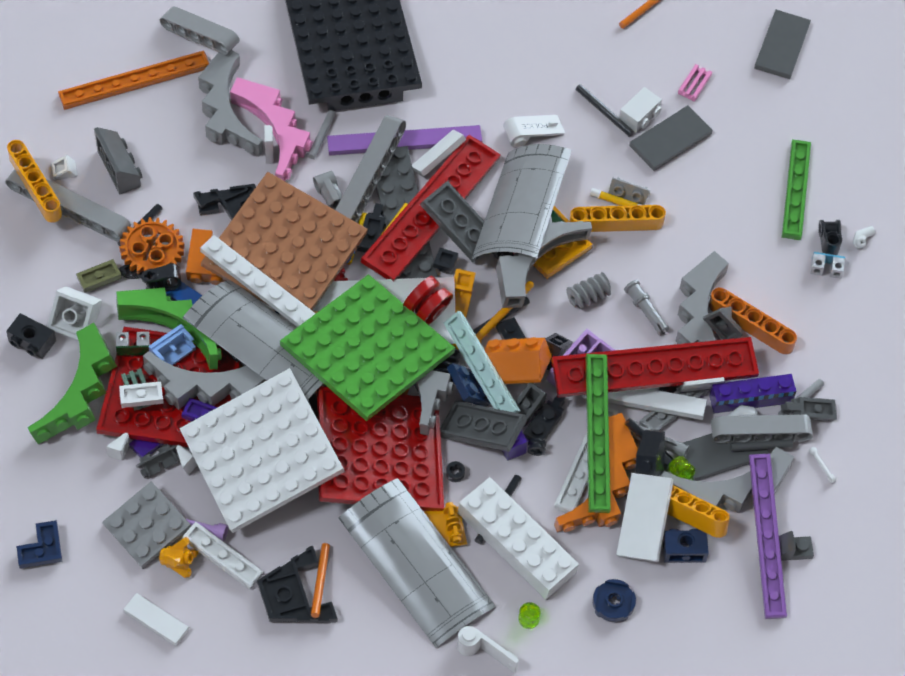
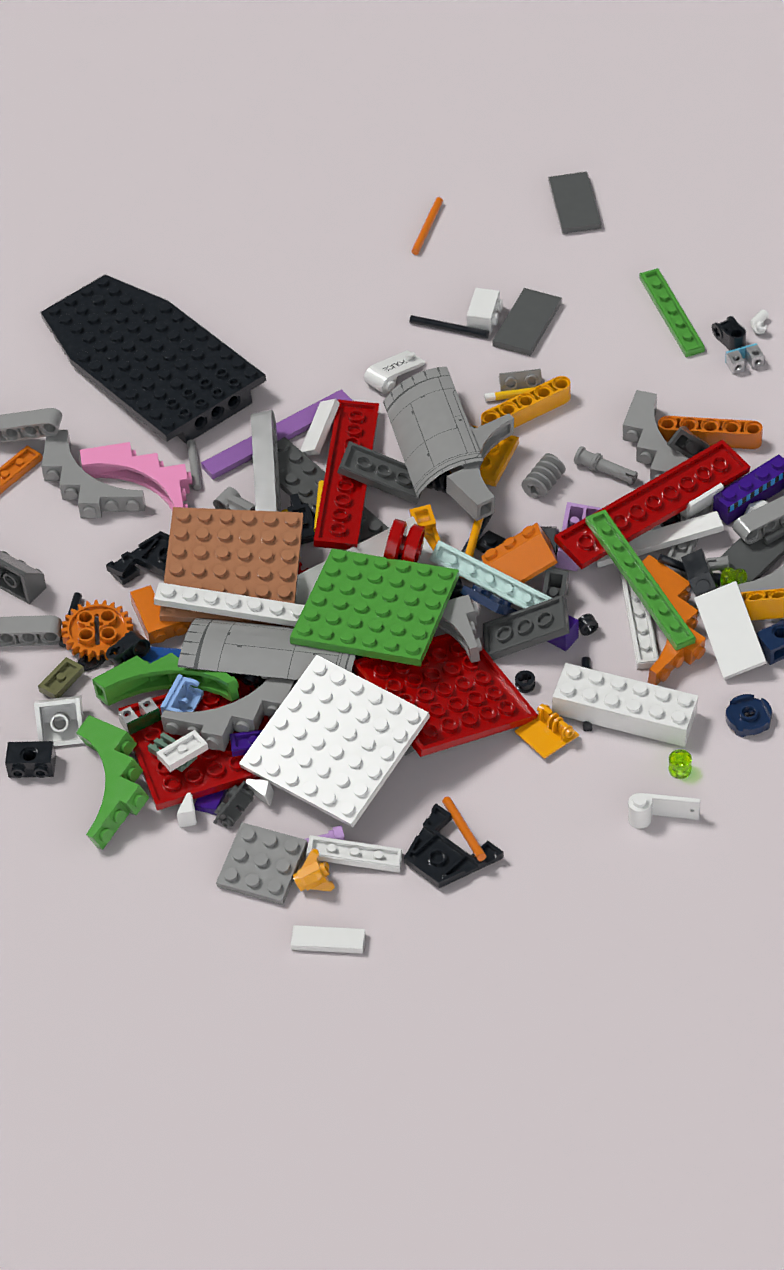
camera: 20 degrees left, 10 degrees down
dark blue plate [16,520,63,569] -> none
white tile [264,125,274,164] -> none
light grey sticker [339,478,496,648] -> none
black tile [433,248,459,274] -> none
black hinge [523,395,566,440] -> none
bright pink tile [678,64,712,102] -> none

